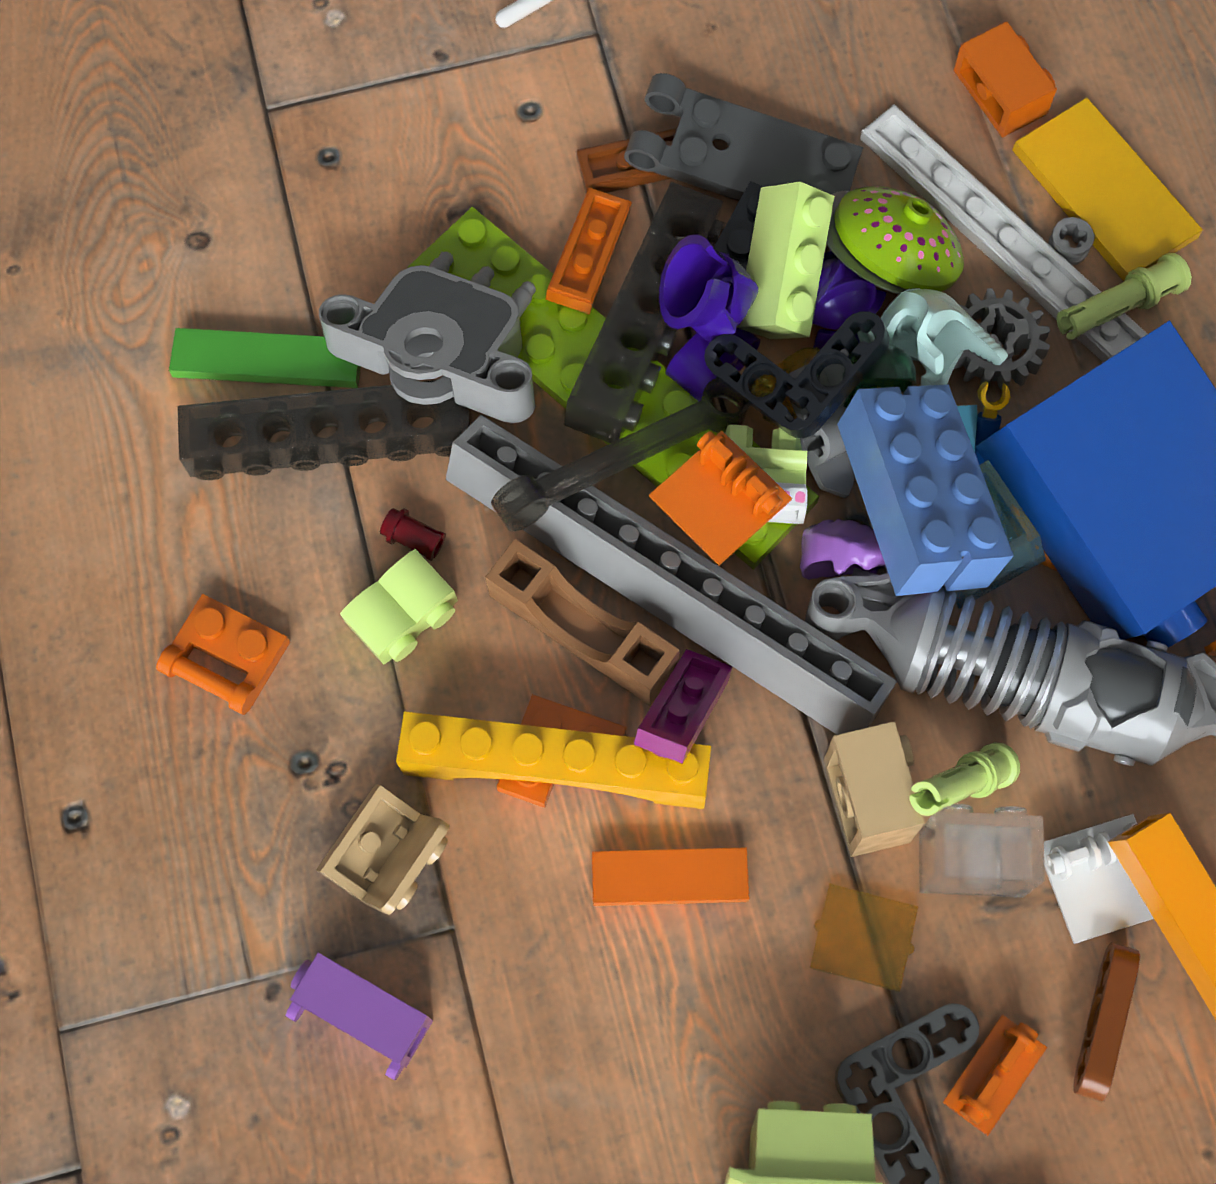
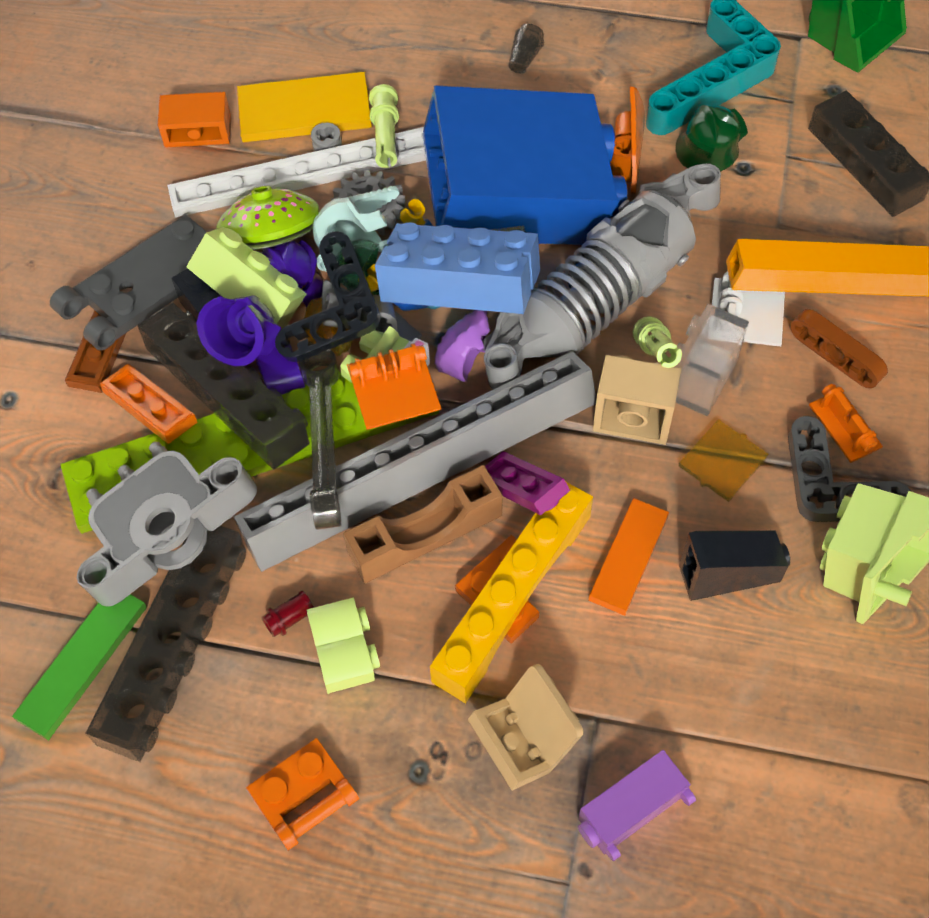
camera: 65 degrees left, 10 degrees down
none -> black slope [679,530,790,601]

